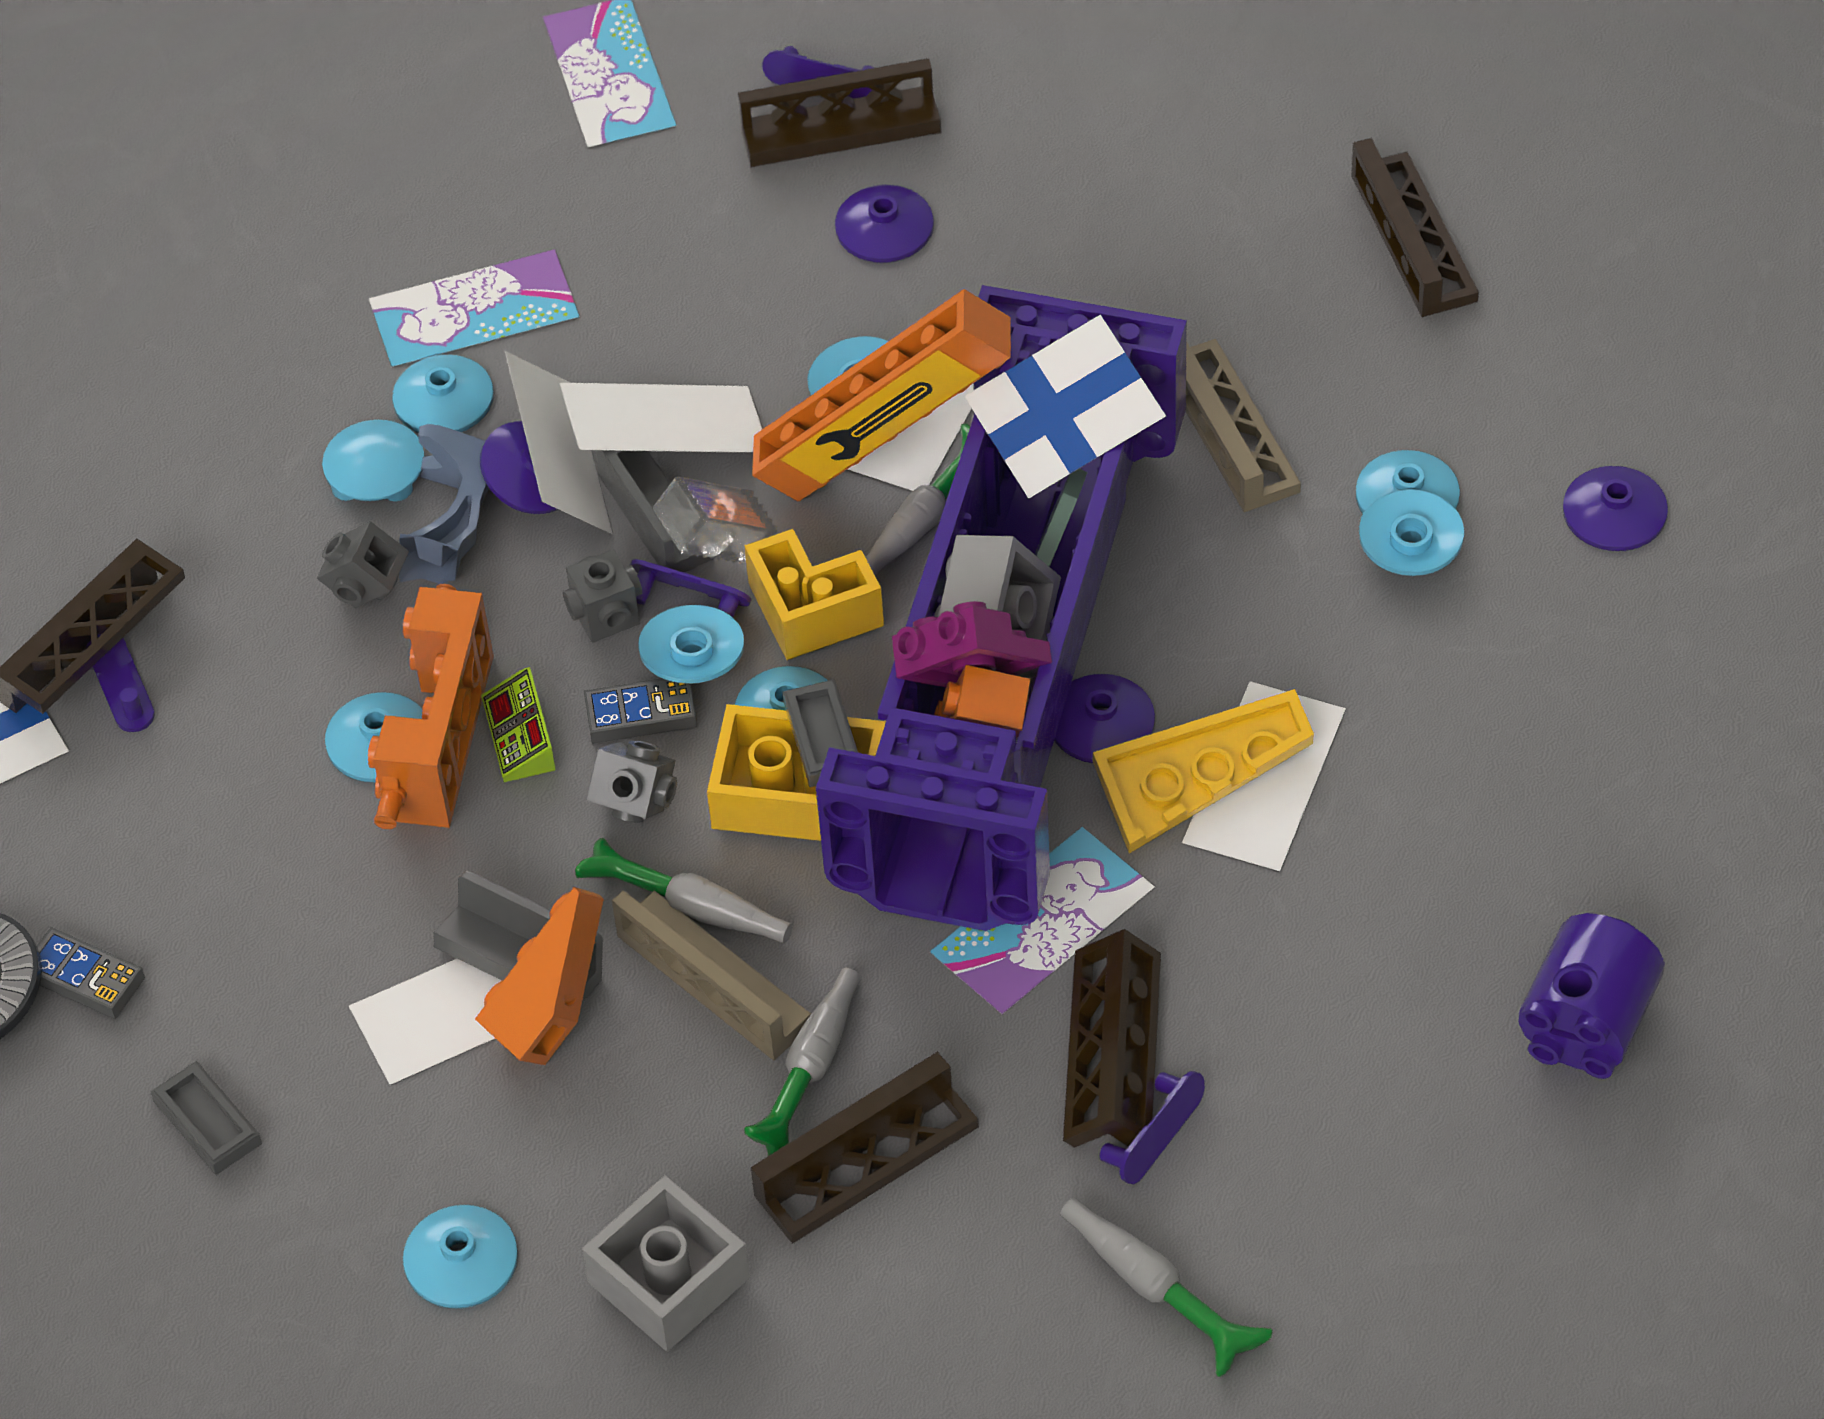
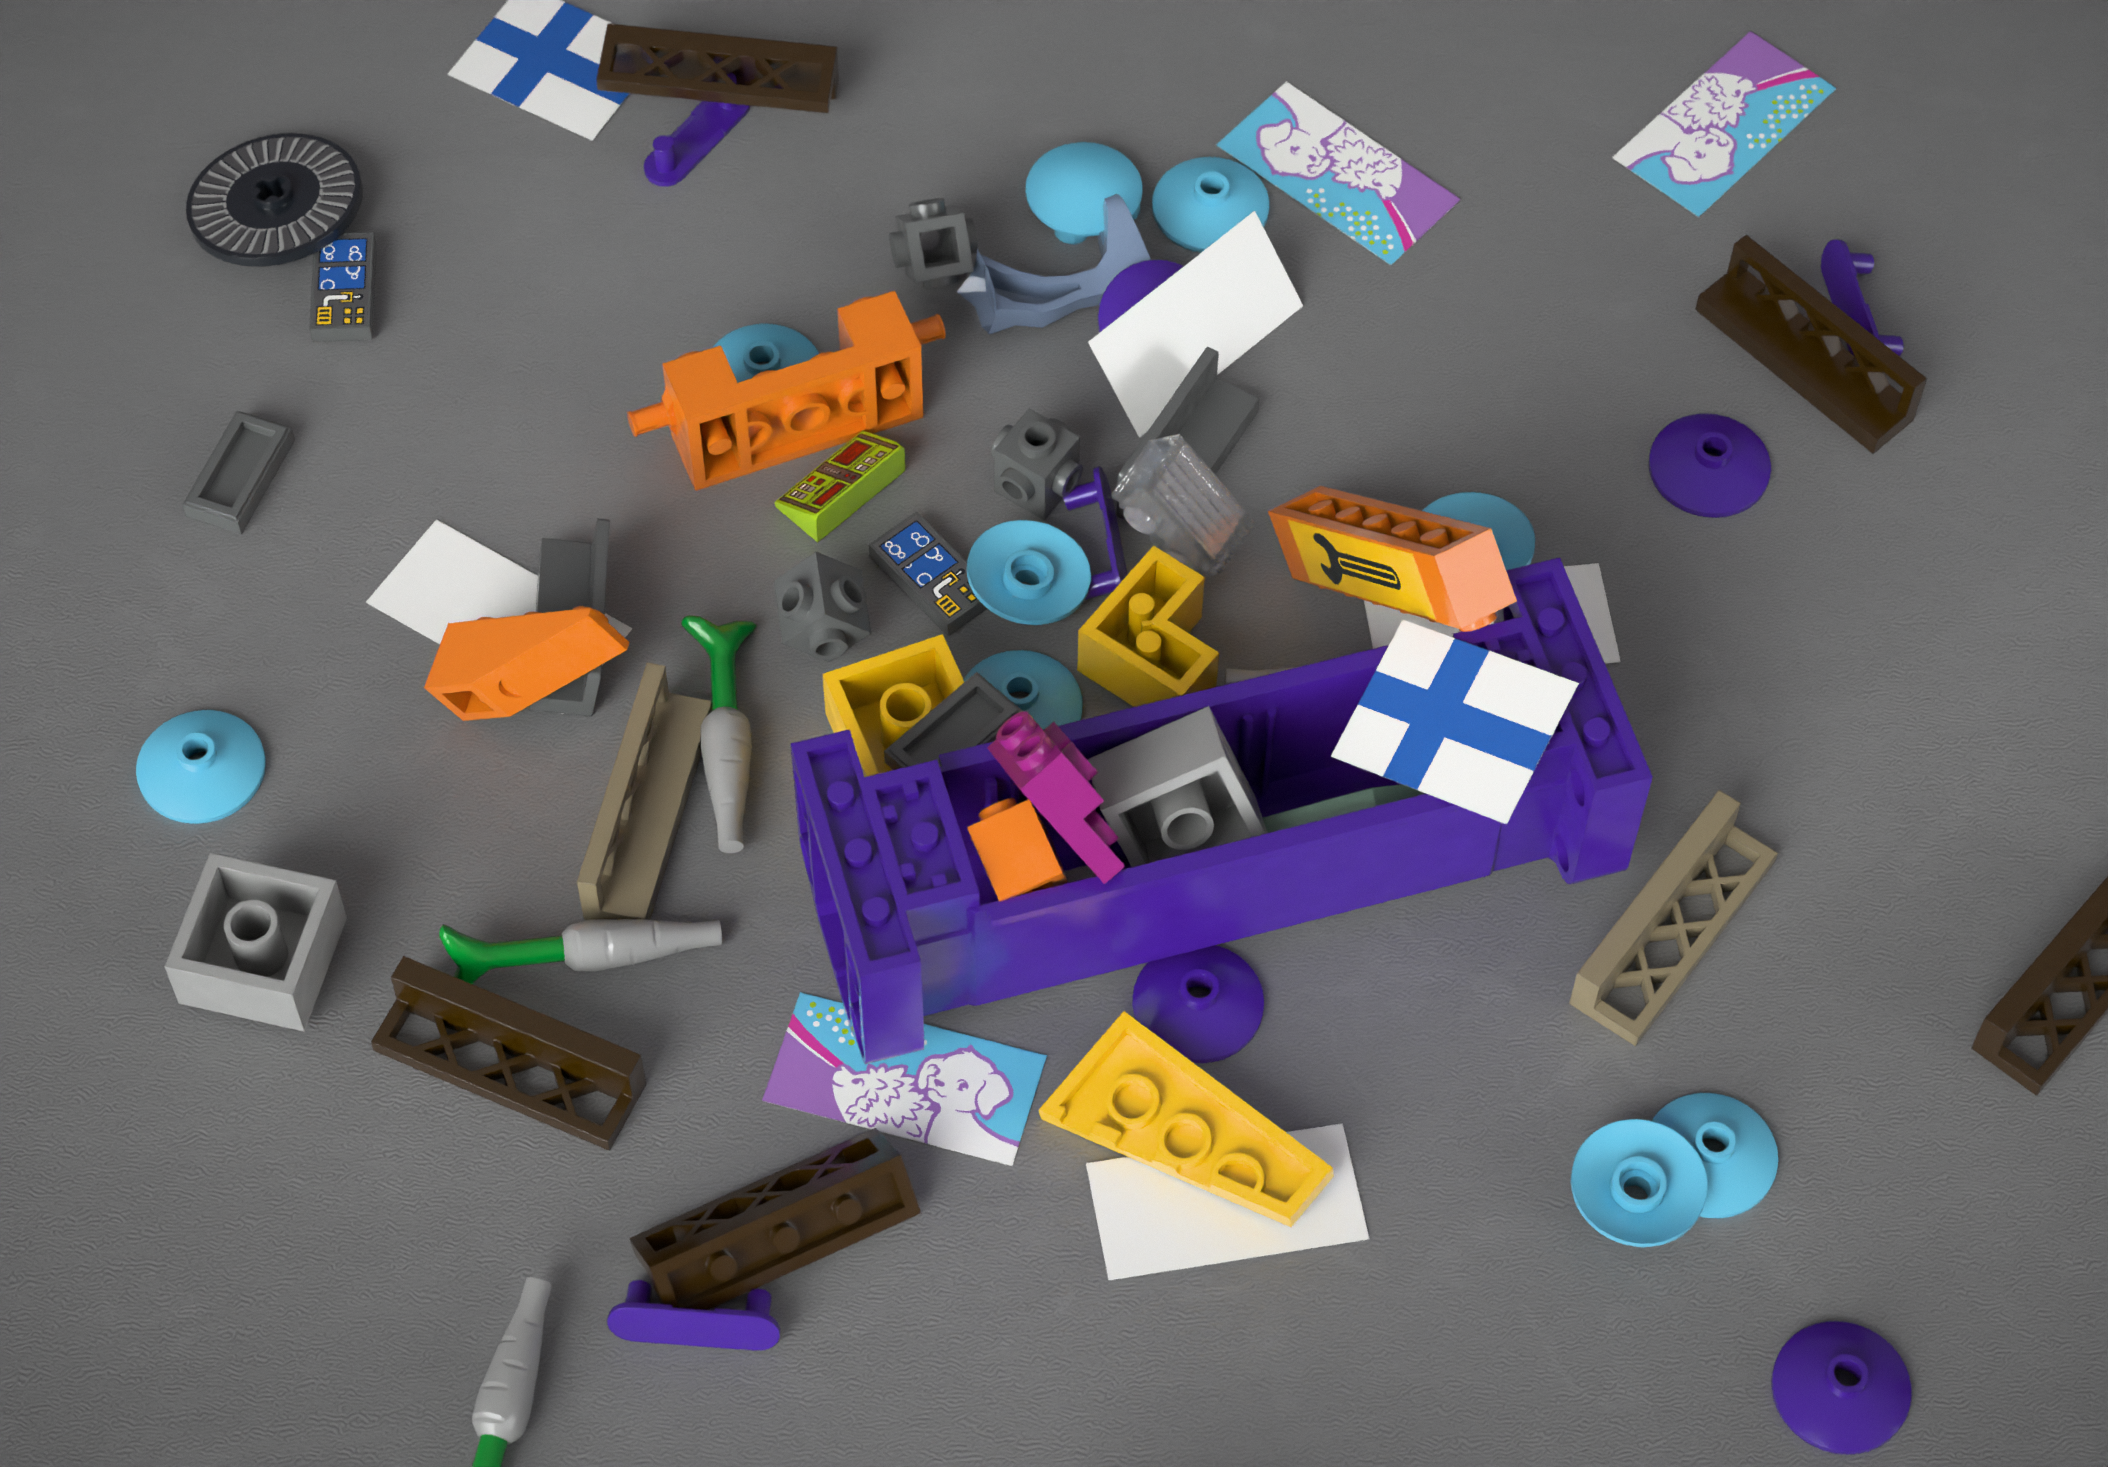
camera: 55 degrees right, 5 degrees up
white sticker [559,382,762,453] -> none

